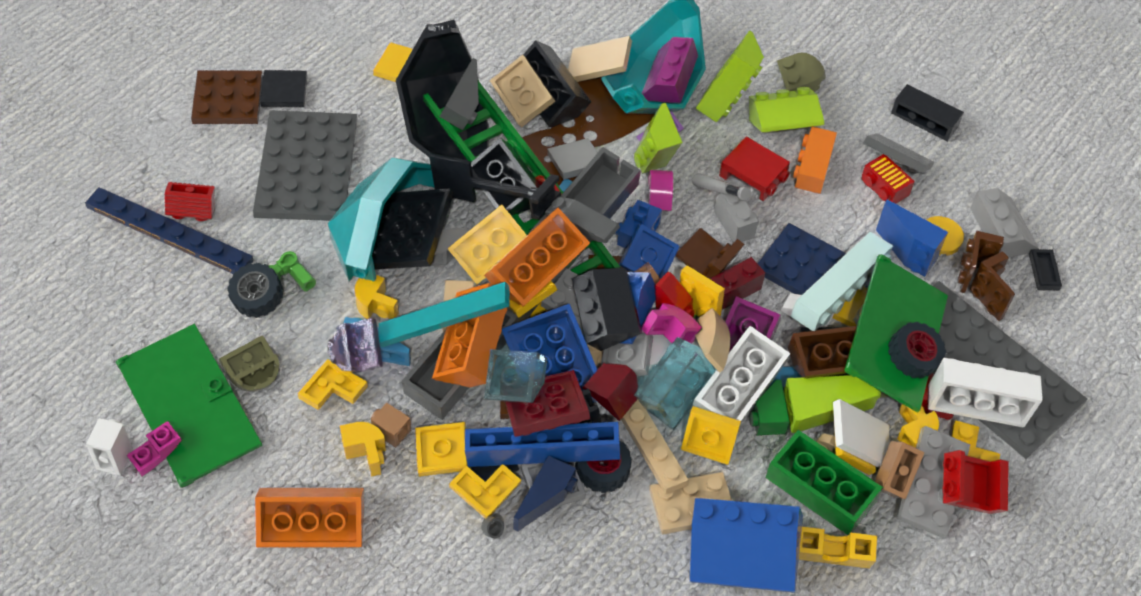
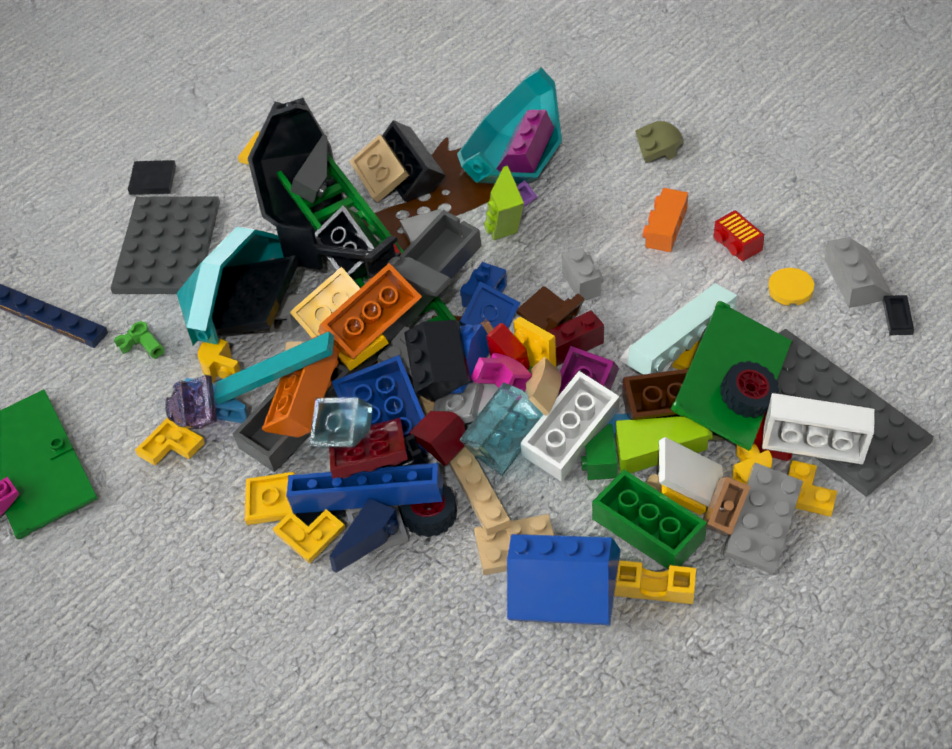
camera: 10 degrees right, 5 degrees down
red brick [164,182,215,221] -> none
reddish brown plate [191,70,263,124] -> none
olive slope [219,335,279,392] -> none
black wheel [227,263,284,318] -> none
orange slope [255,488,364,547] -> none
yellow brick [340,422,386,477] -> none
medium nougat brick [371,403,411,448] -> none
dark grey hinge [481,516,504,539] -> none
tan tile [568,36,632,82] -> none
dark pink brick [648,170,673,211] -> none
yellow plate [681,406,741,465] -> none
light grey piece [692,173,751,201] -> none
lime slope [696,30,764,123] -> none
red panel [719,136,790,201] -> none
lime slope [749,87,824,133] -> none
dark blue plate [757,223,847,295] -> none
dark grey tile [864,133,934,173] -> none
blue slope [876,199,948,277] -> none
black brick [891,84,964,142] -> none
red panel [942,450,1009,514] -> none
reddish brown bracket [958,230,1004,293] -> none
reddish brown bracket [970,251,1015,321] -> none

